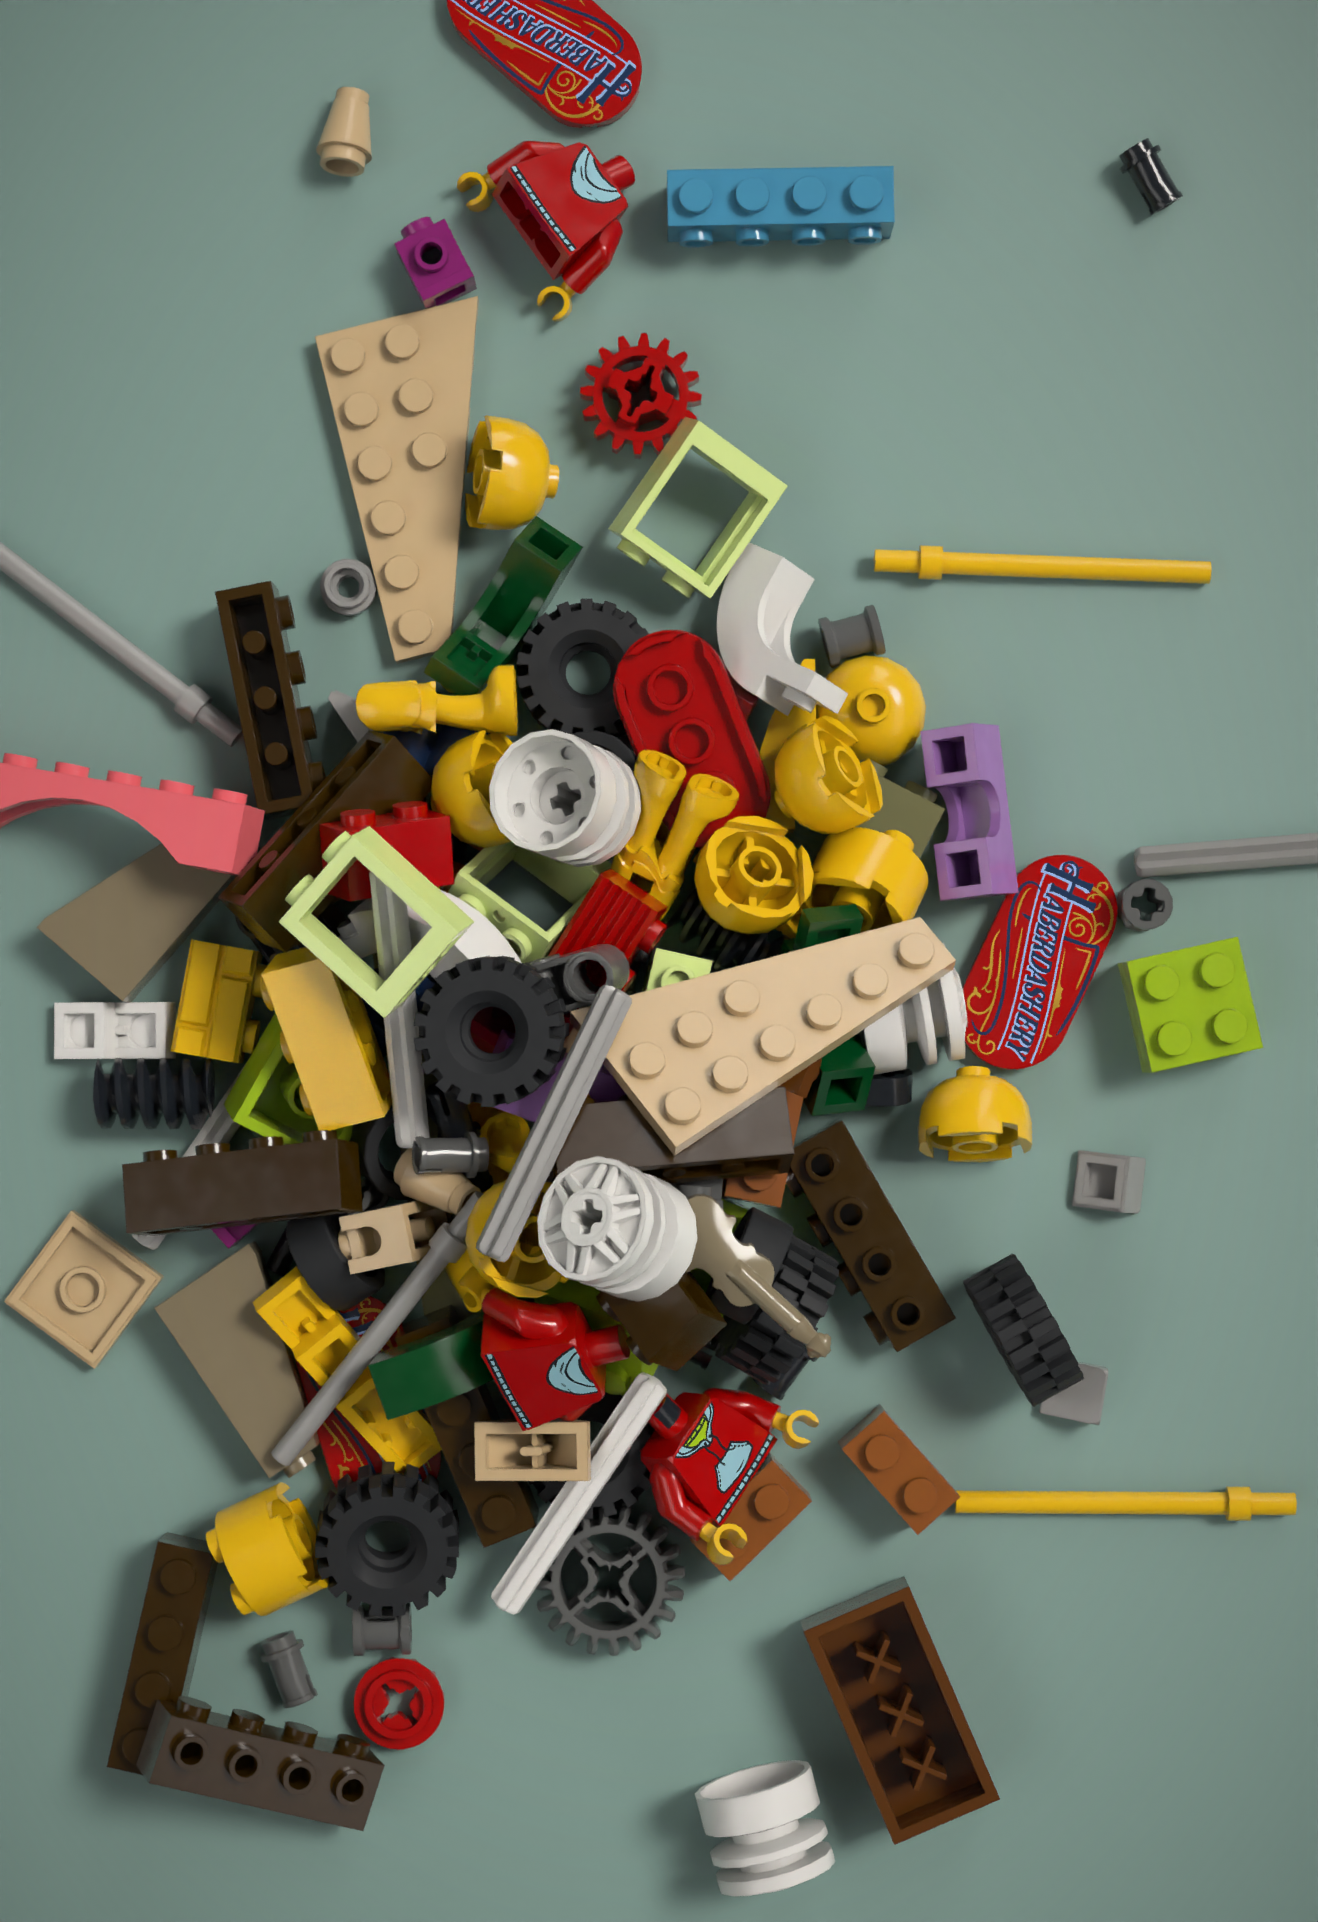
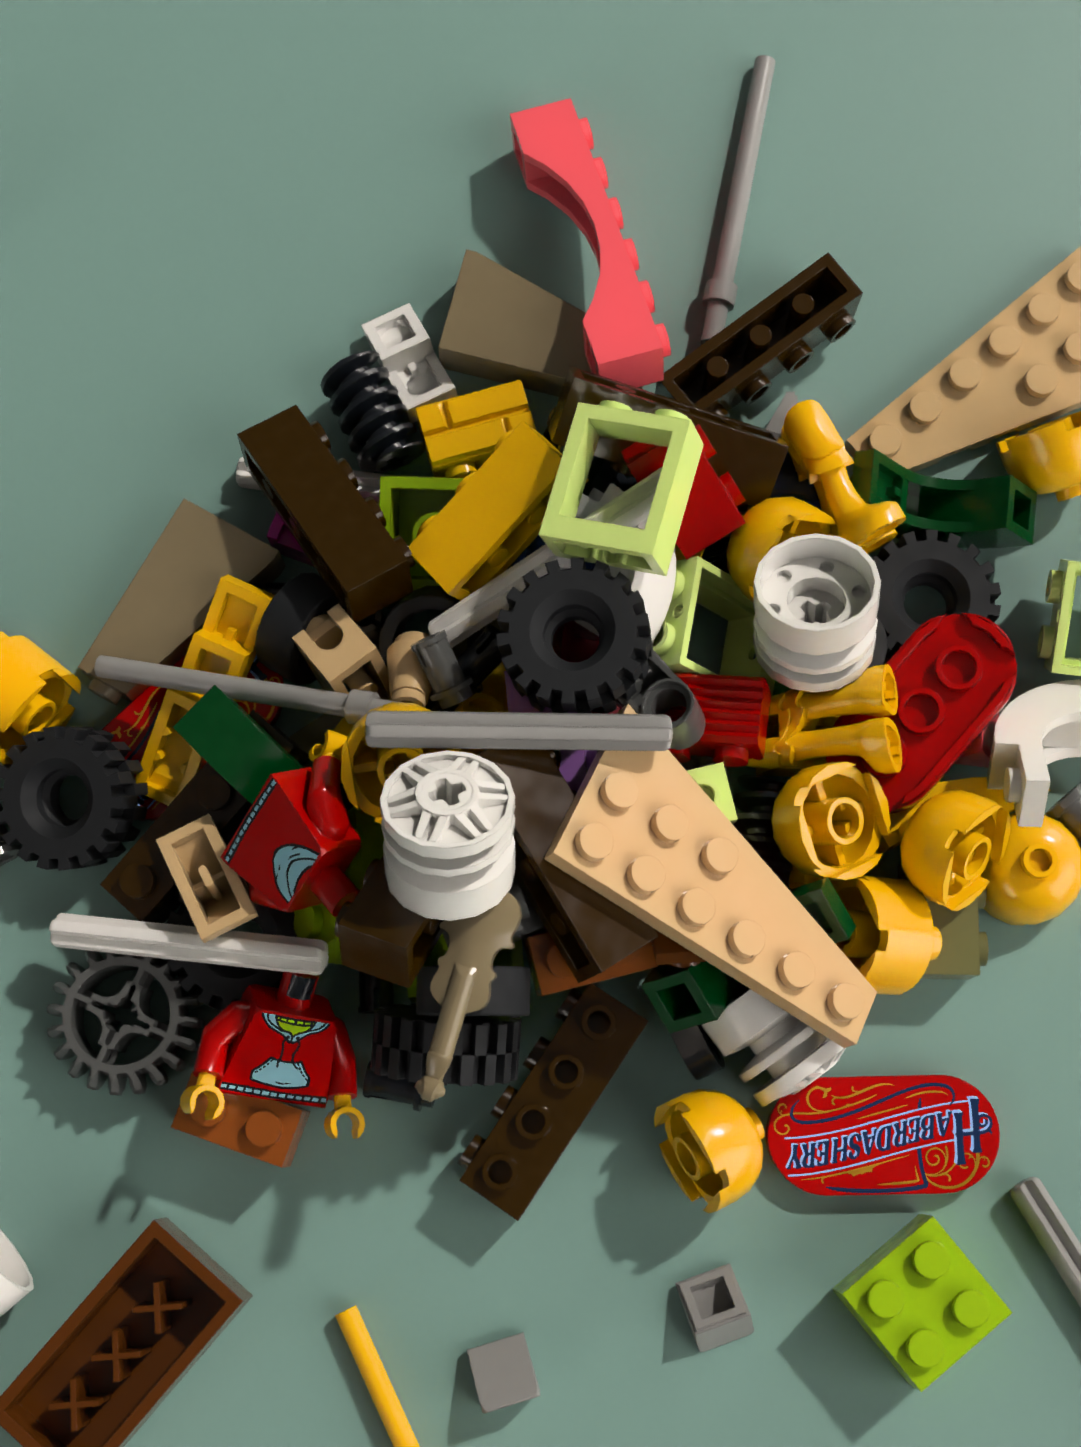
camera: 65 degrees right, 10 degrees down
tan tile [4,1210,164,1369] -> none
light grey plate [320,559,377,616] -> none
dark orange brick [838,1404,960,1535] -> none
medium lavender arch [920,723,1019,901] -> none
black tyre [963,1253,1084,1407] -> none
dark grey bush [1116,879,1173,932] -> none

